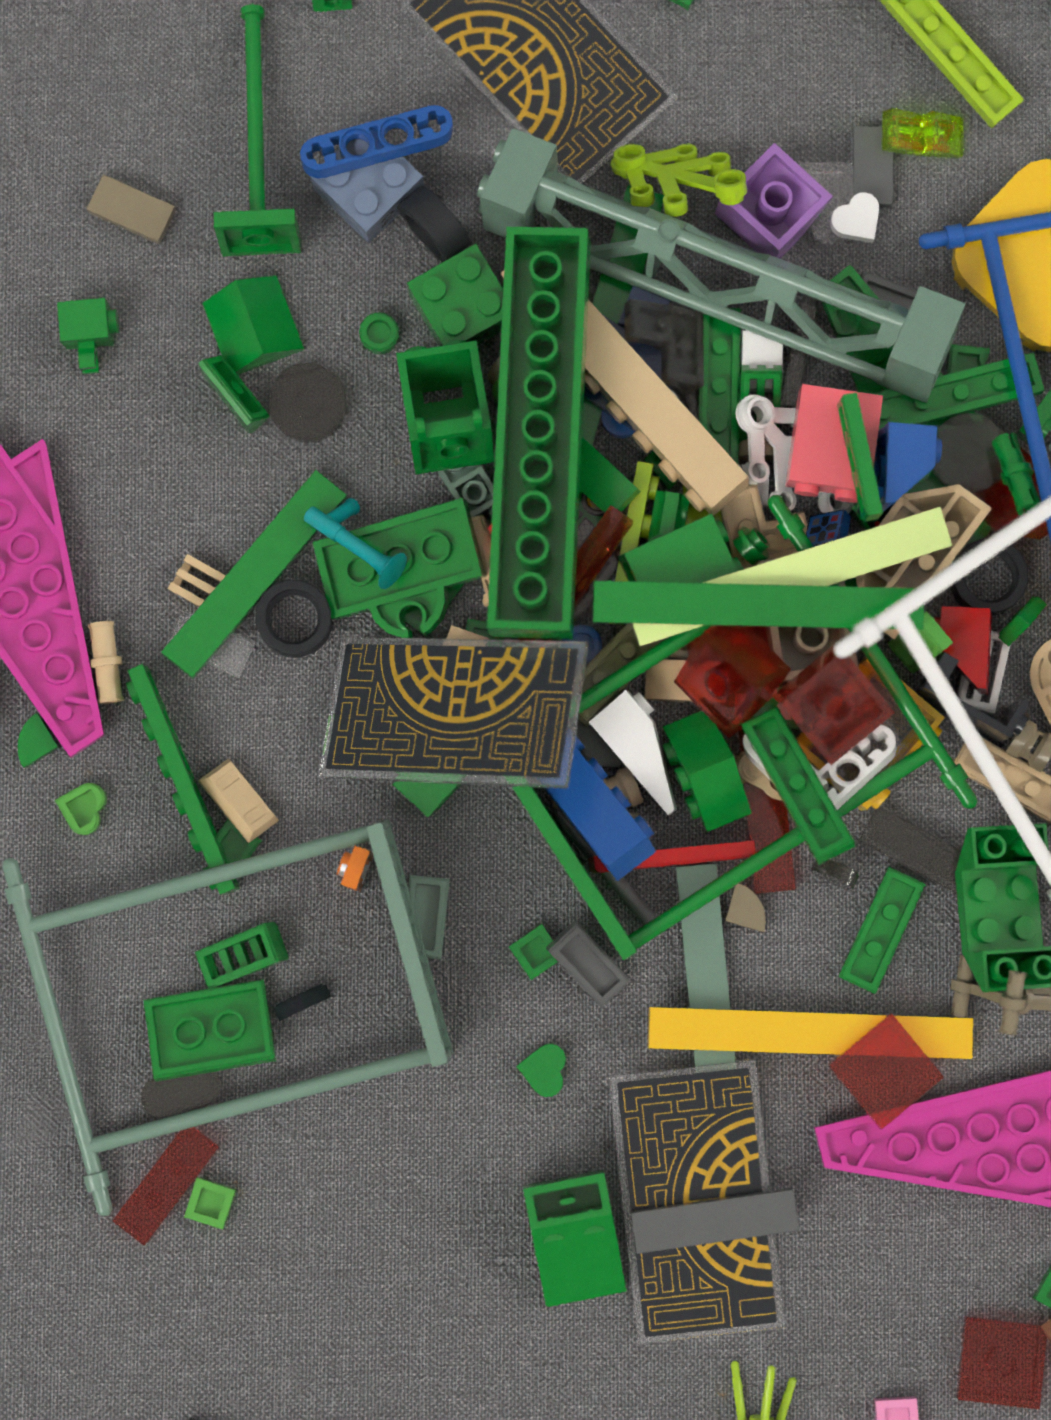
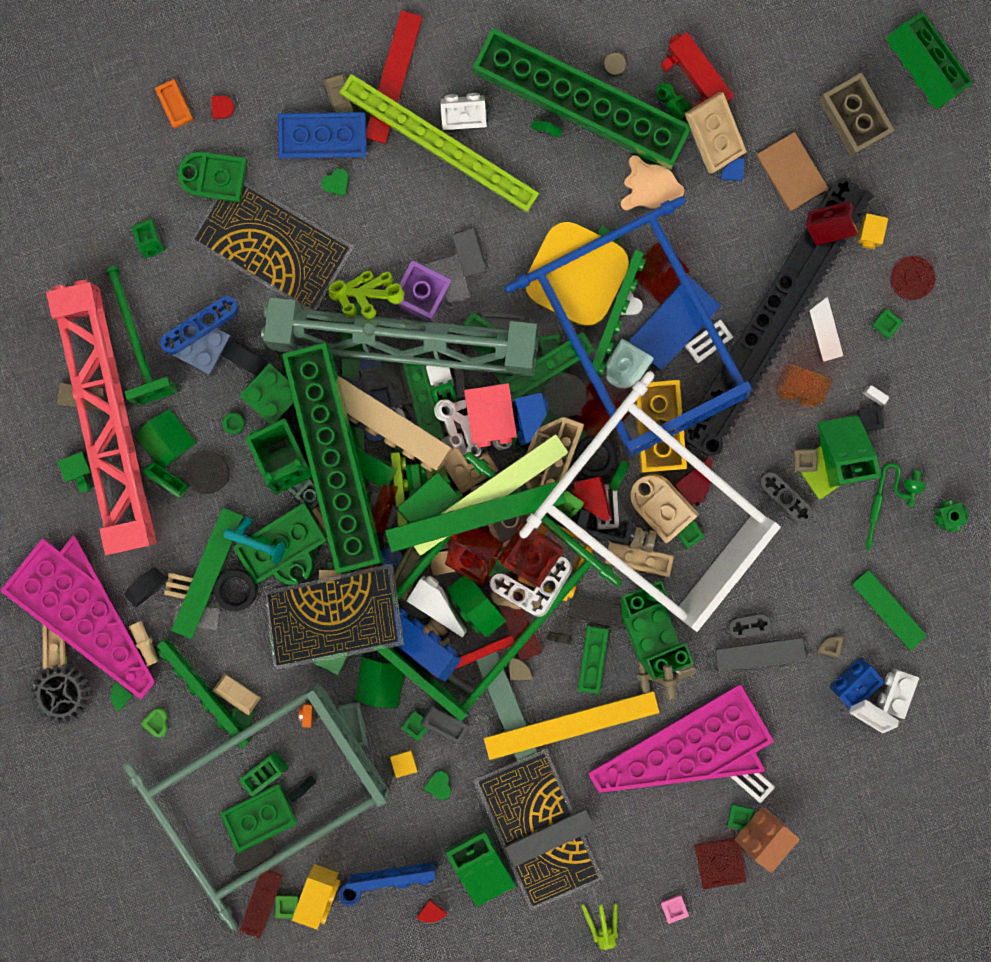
camera: 15 degrees left, 5 degrees up
green plate [733,526,770,565] -> none
green tile [741,706,855,865] -> none
tile [806,509,851,547] -> none
clear red tile [827,1013,944,1130] -> none
white tile [830,192,879,243] -> none
green tile [837,392,883,522] -> none
clear neon green slope [882,108,963,158] -> none
green pin [991,432,1041,516] -> none
none -> coral piece [46,280,157,555]
none -> black tyre [124,567,167,607]
none -> yellow brick [292,864,340,930]
none -> blue hinge [338,862,437,906]
none -> green slope [354,657,404,708]
none -> yellow tile [390,750,418,778]
none -> red tile [416,899,447,923]

